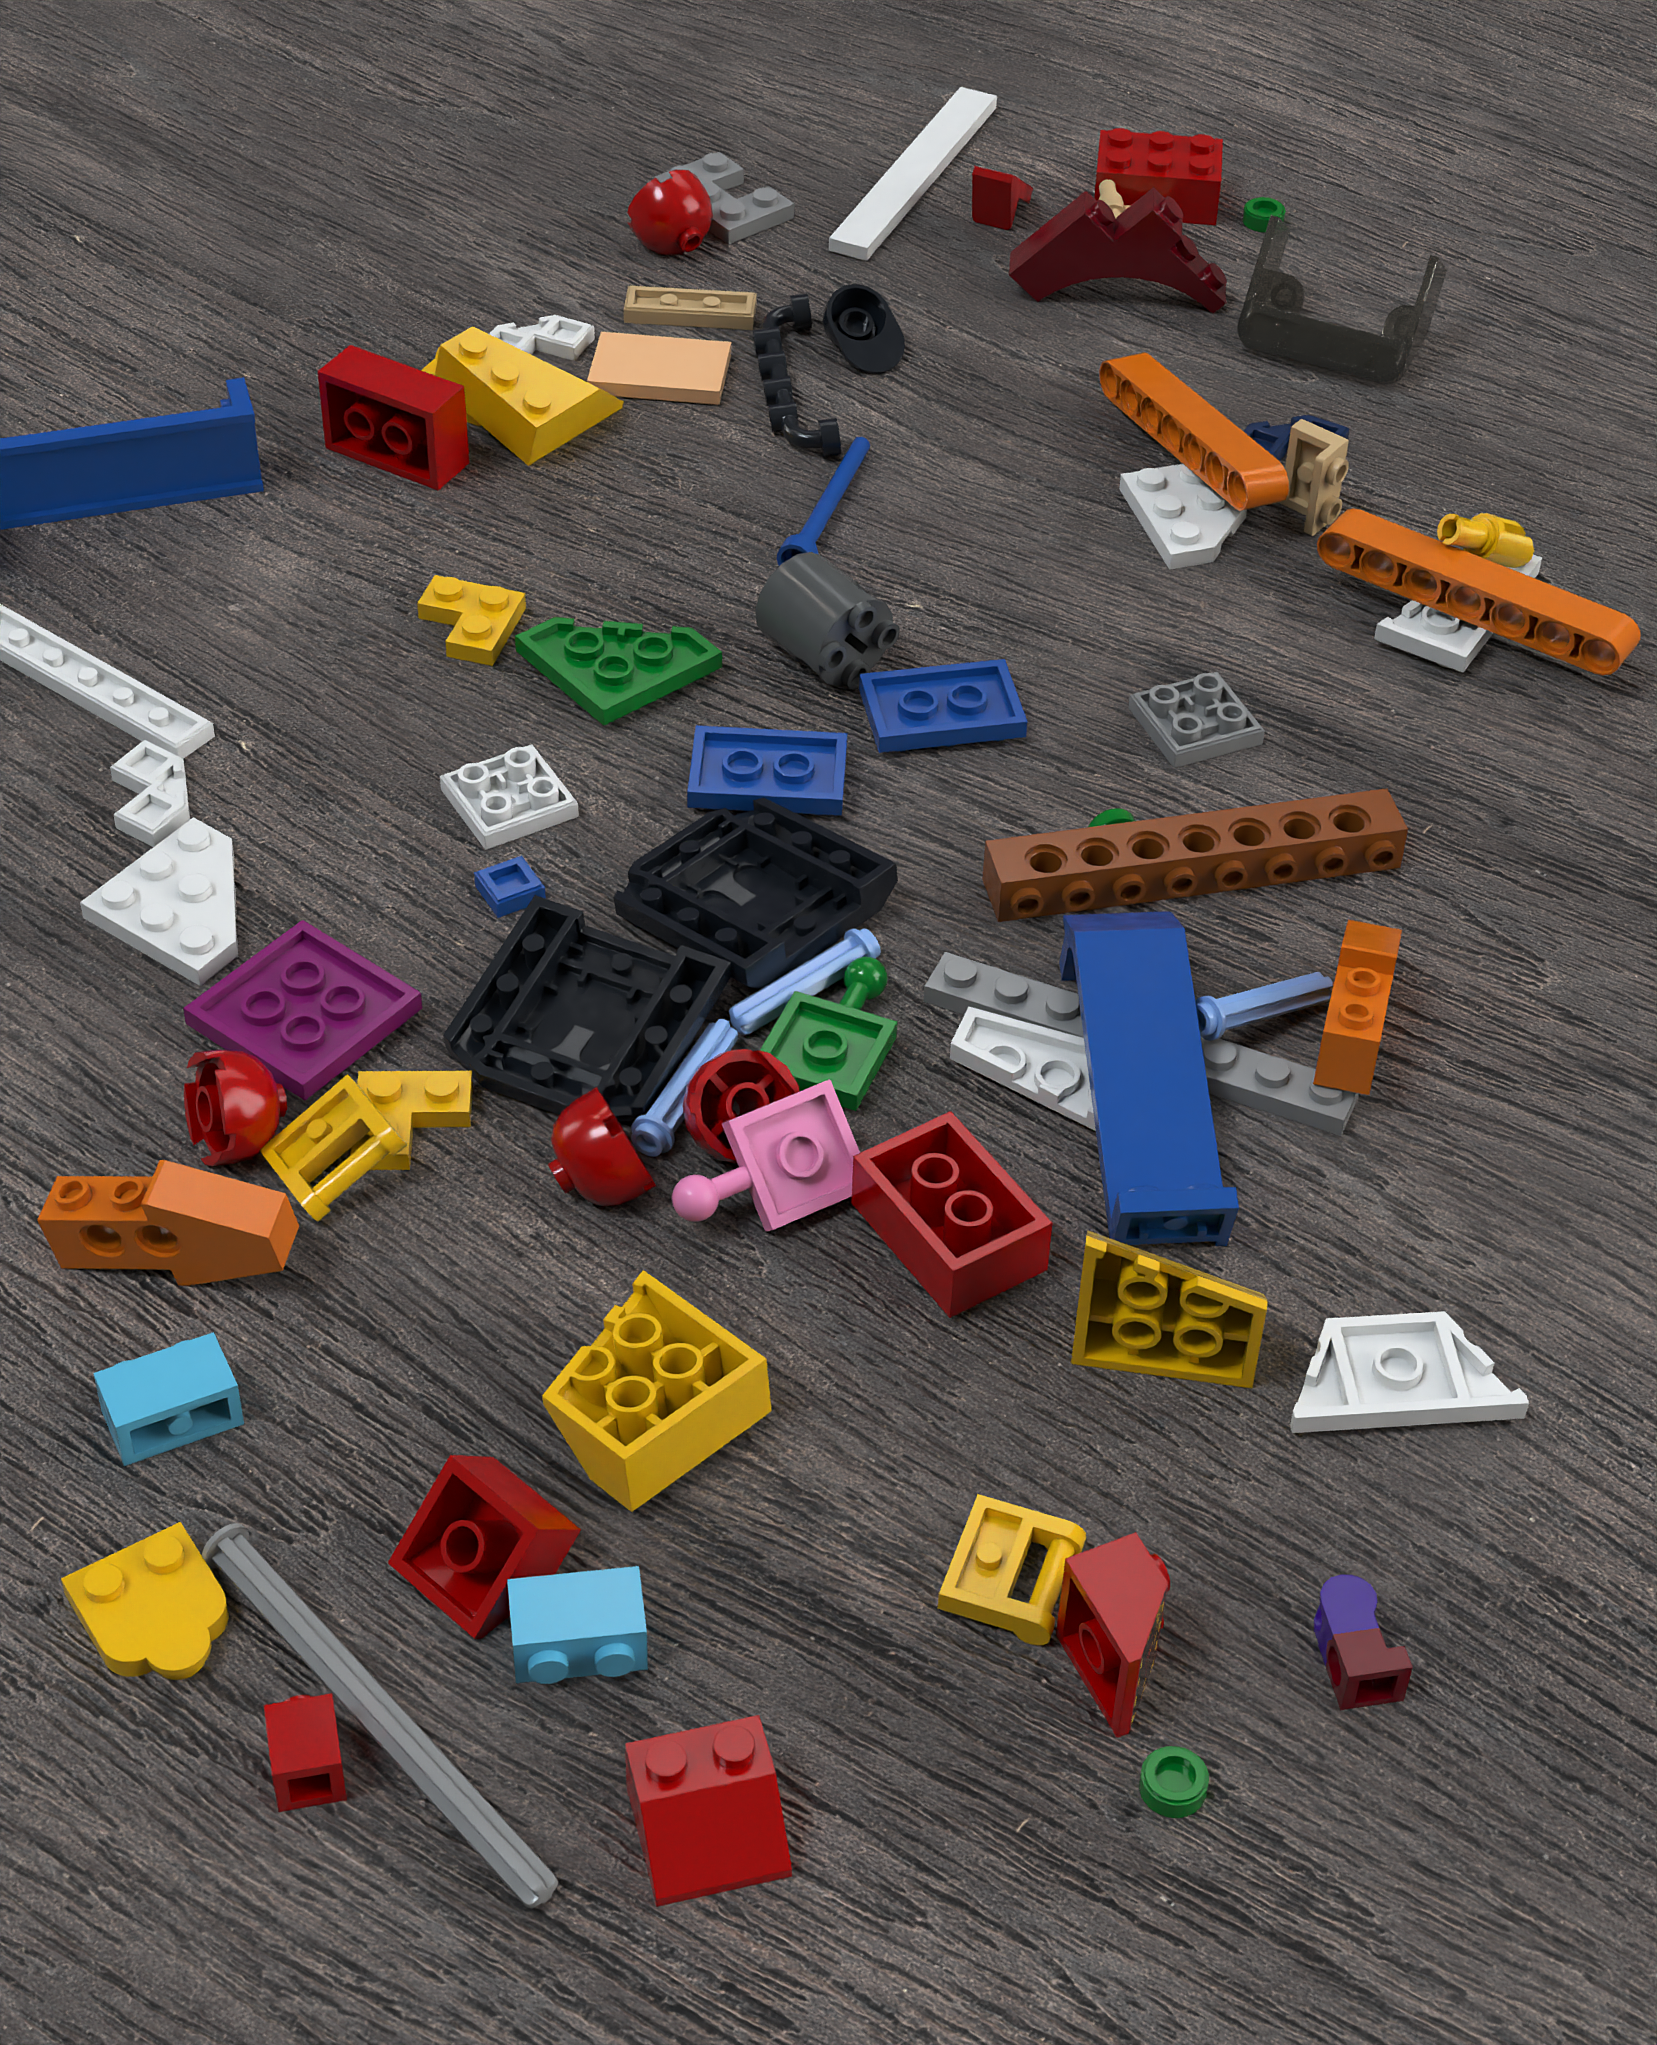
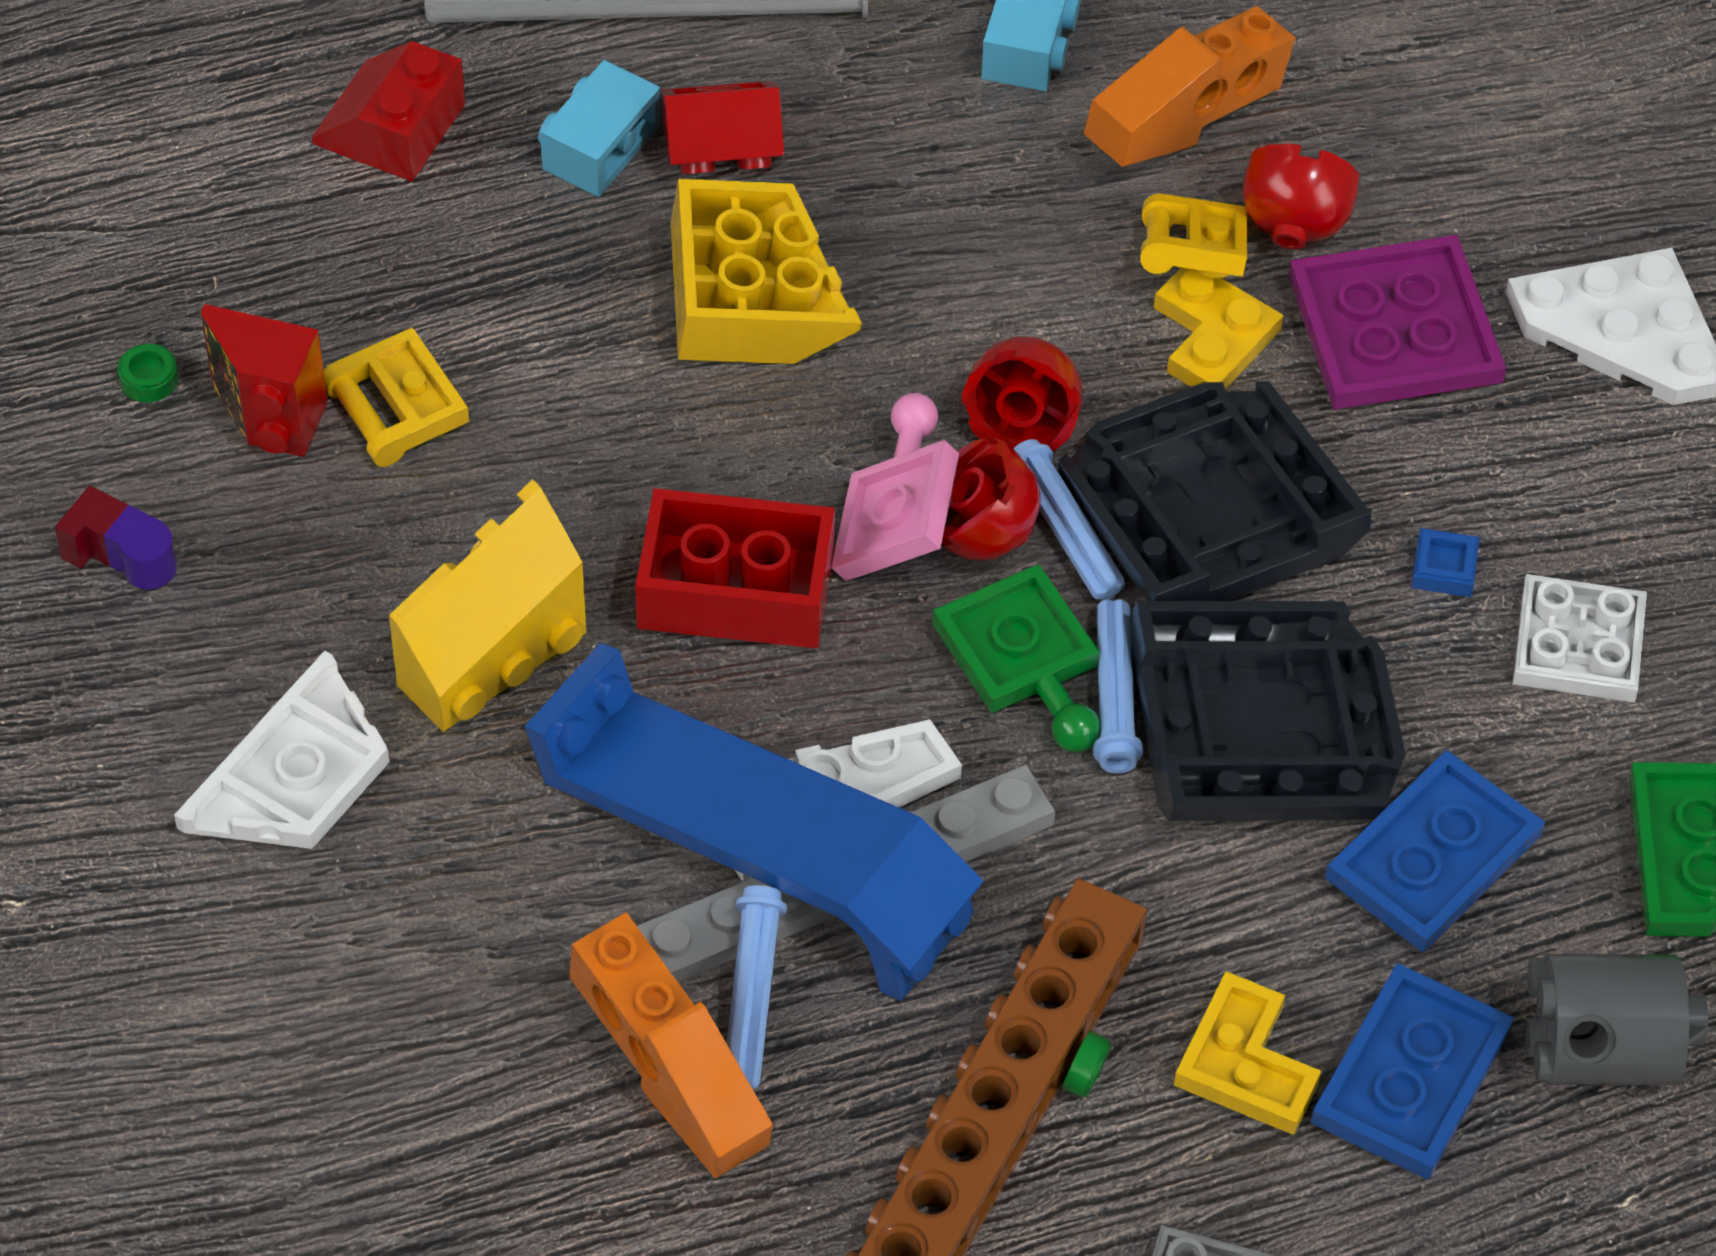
camera: 130 degrees right, 10 degrees up
none -> yellow plate [1174,971,1321,1135]

